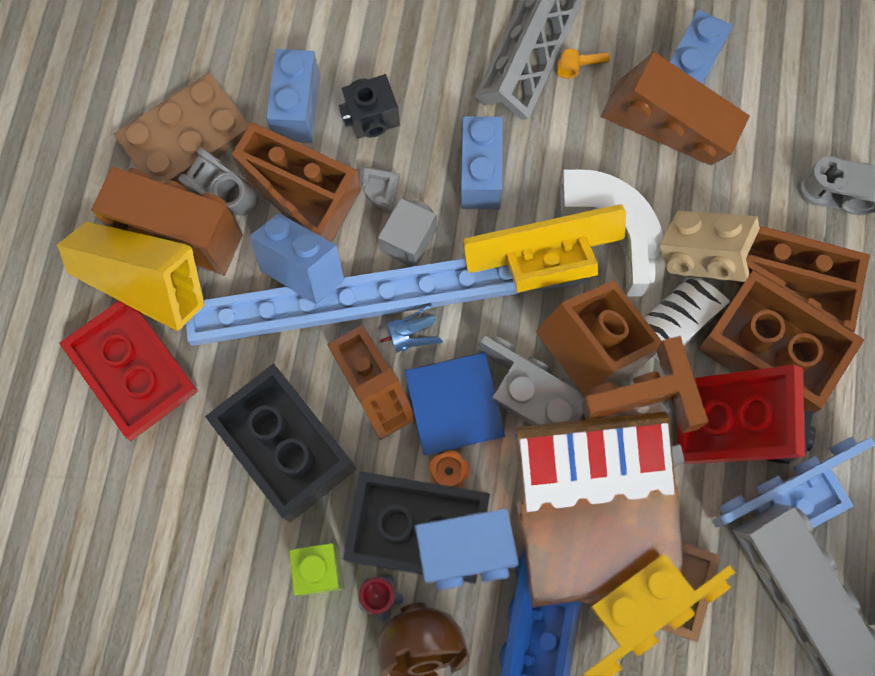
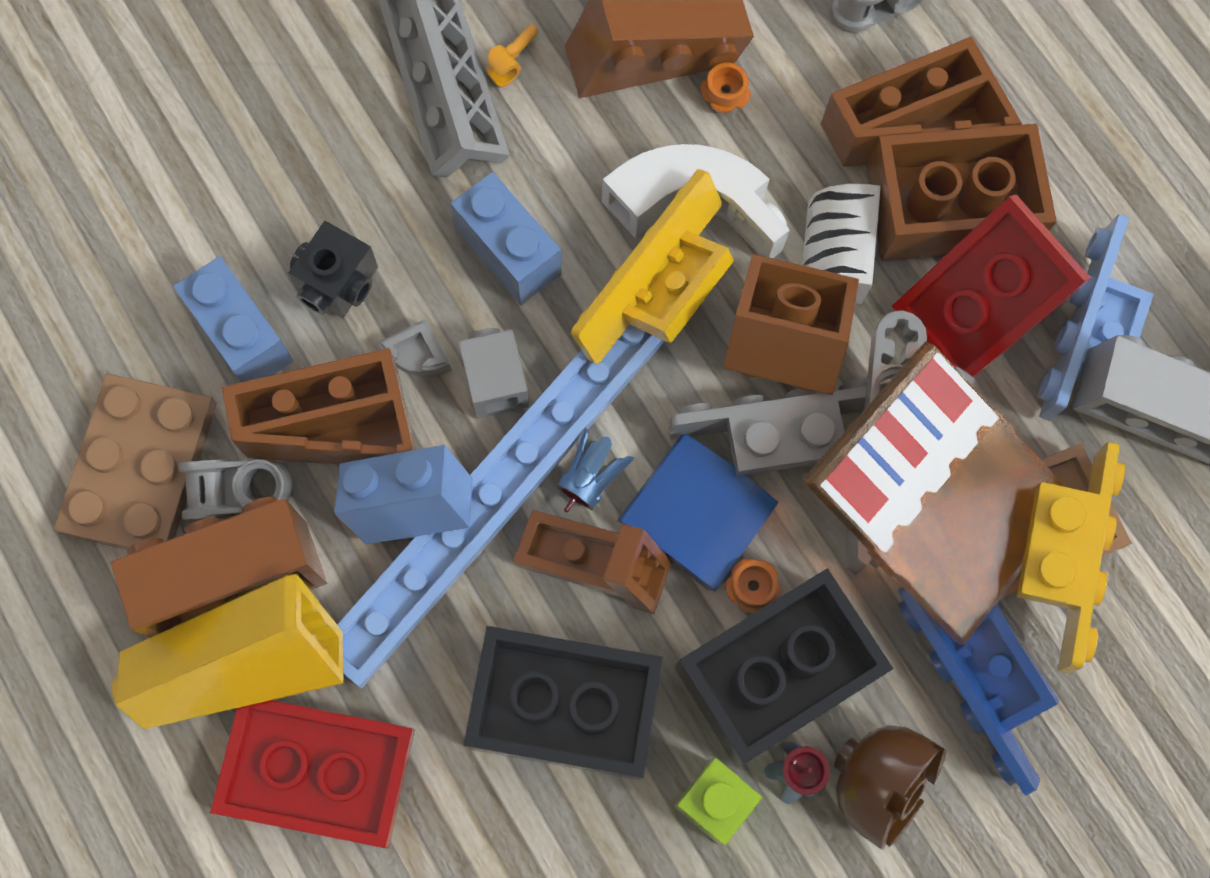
camera: 50 degrees left, 0 degrees up
medium blue brick [415,509,518,591] -> none
dark orange bracket [582,336,708,433] -> none
tan bracket [660,211,760,282] -> none
none -> orange plate [701,62,751,113]

